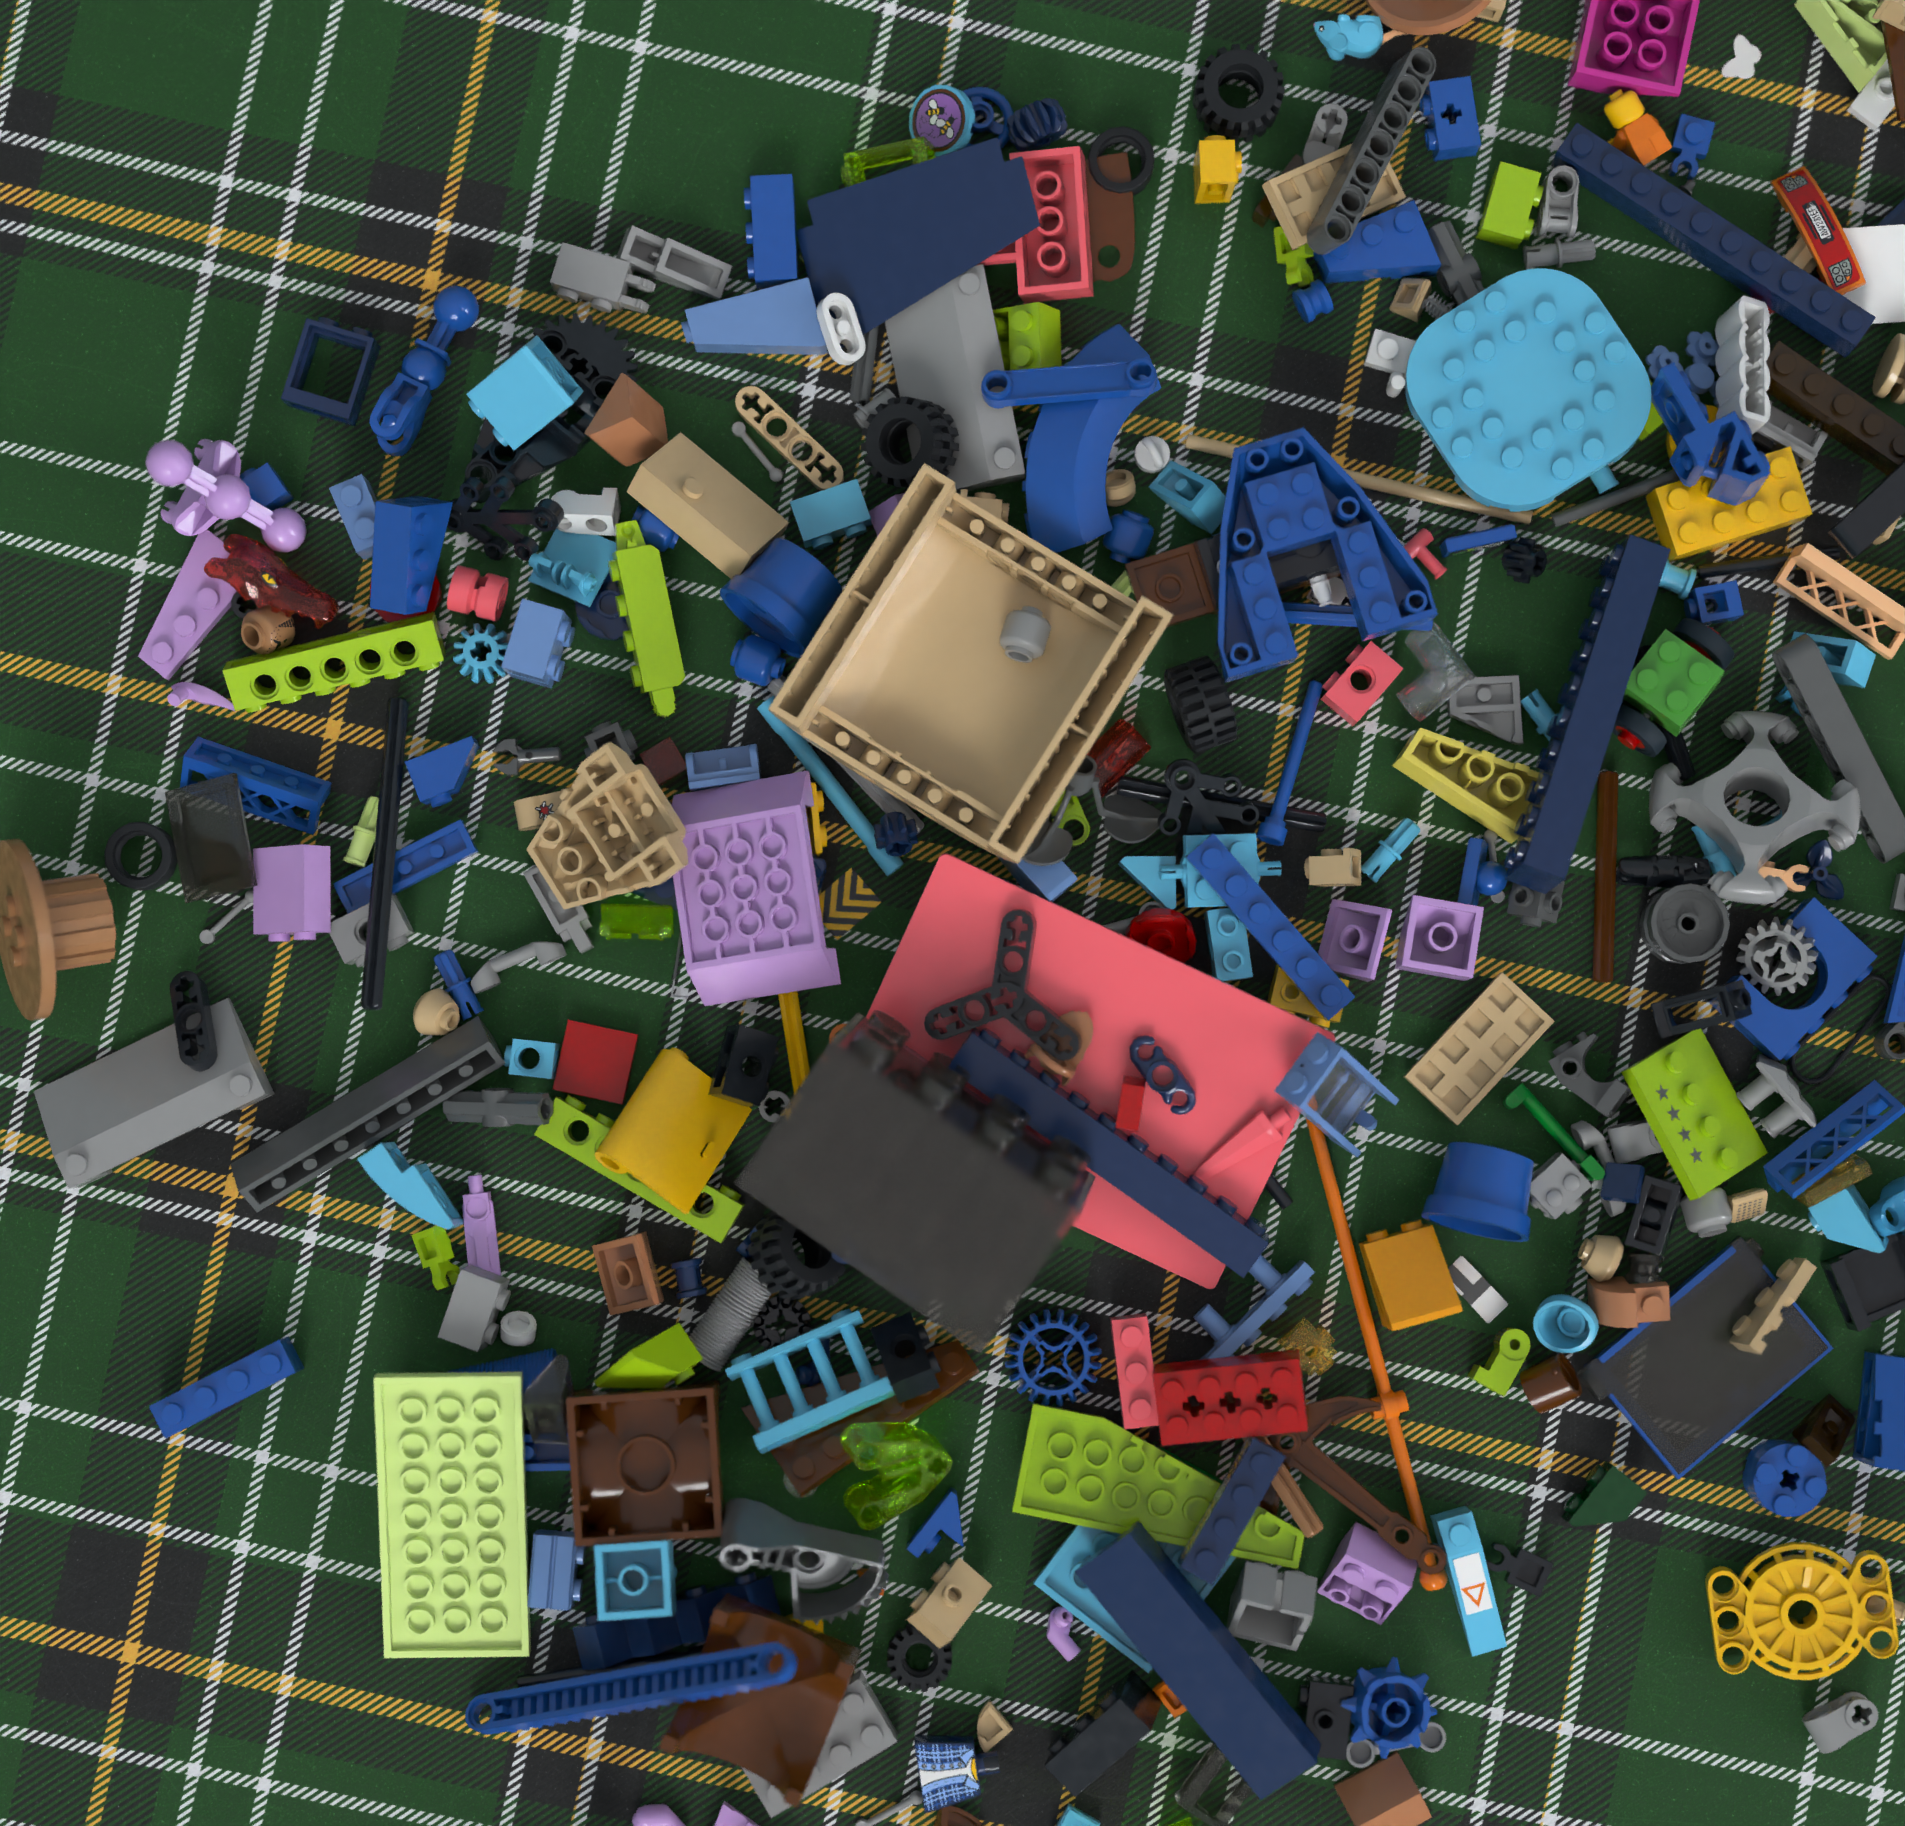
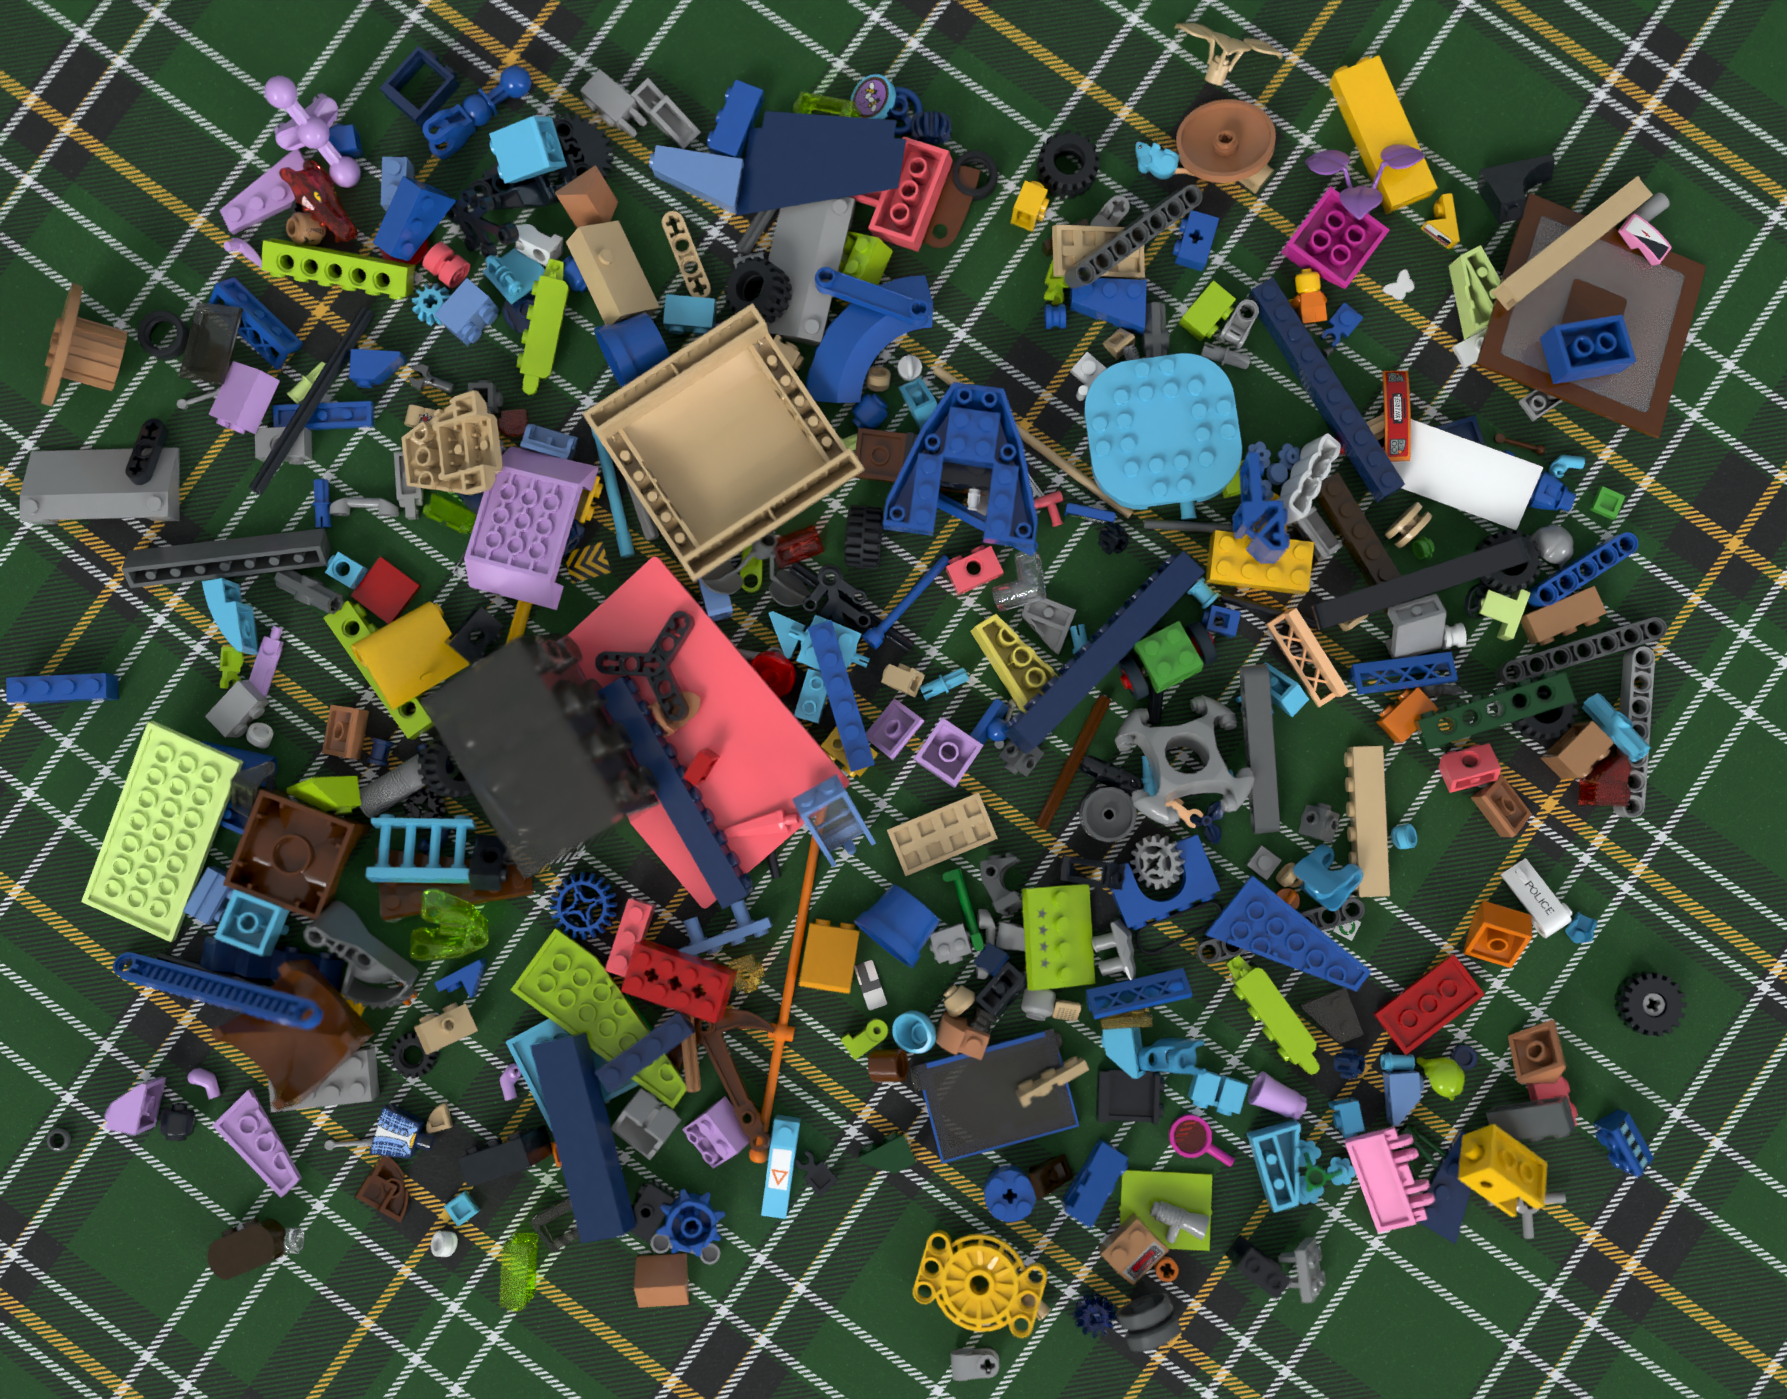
camera: 30 degrees right, 0 degrees up
tan cone [413,988,460,1035] -> none
blue head [730,635,786,686] -> none
light grey hinge [732,422,783,482] -> none
white plate [816,293,866,365] -> none
dark blue gear [874,812,918,856] -> none
light grey head [1000,606,1051,663] -> none
dark blue piece [1129,1035,1196,1115] -> none

